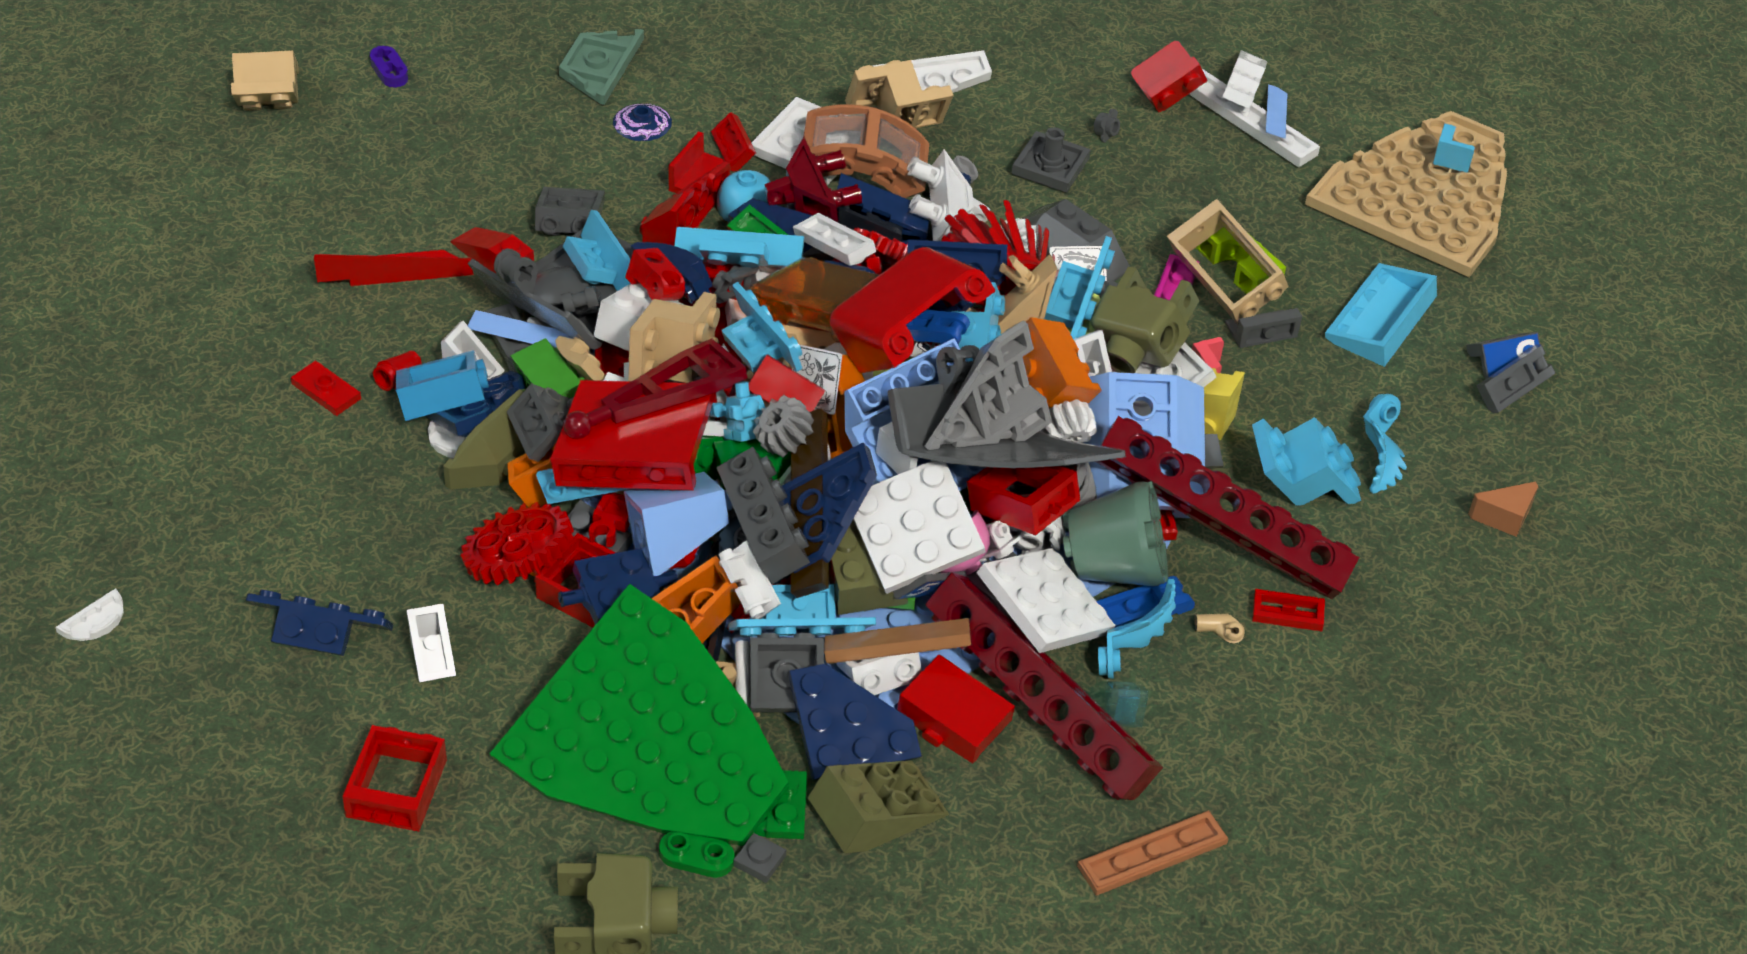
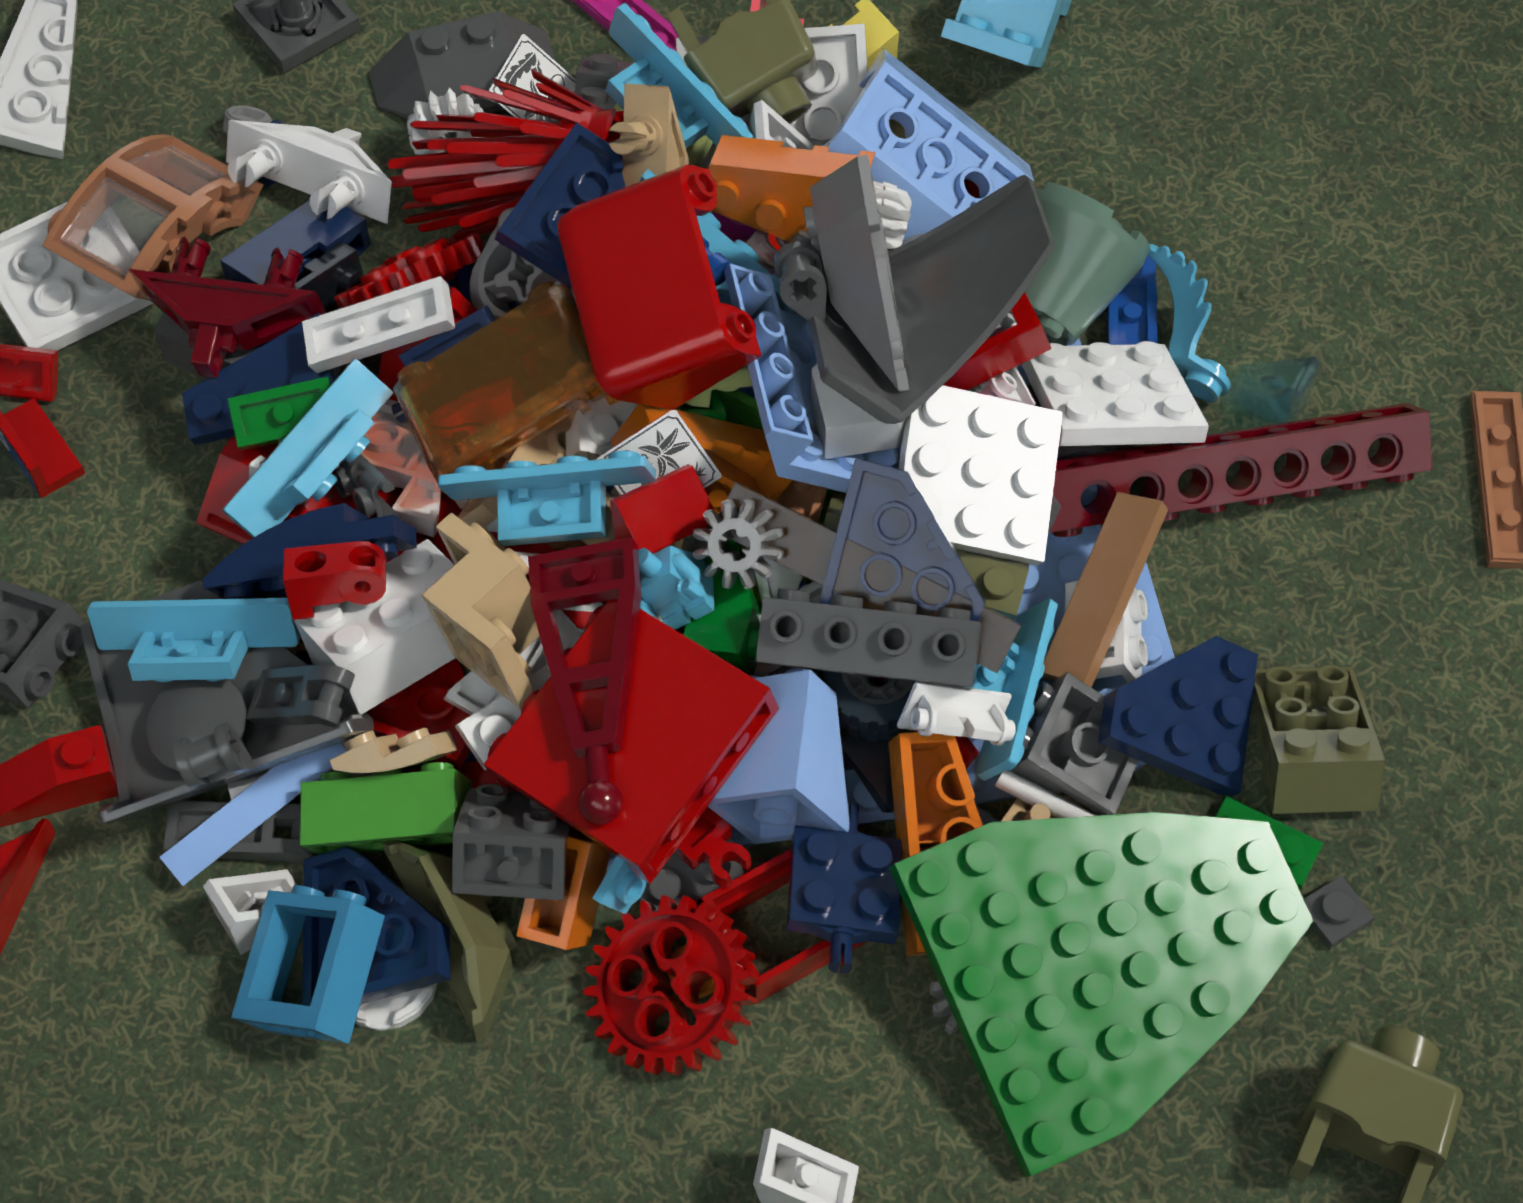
camera: 60 degrees left, 15 degrees up
red plate [291,360,361,416] -> none
red cone [373,350,422,391] -> none
red wedge [640,161,730,246] -> none
green plate [659,831,735,878] -> none
medium azure cylinder [716,170,771,222] -> none
tan bracket [845,60,954,131] -> none
red container [897,654,1015,764] -> none
dark red brick [1095,416,1360,599] -> none
tan arm [1194,614,1245,643] -> none
red tile [1252,589,1325,632] -> none

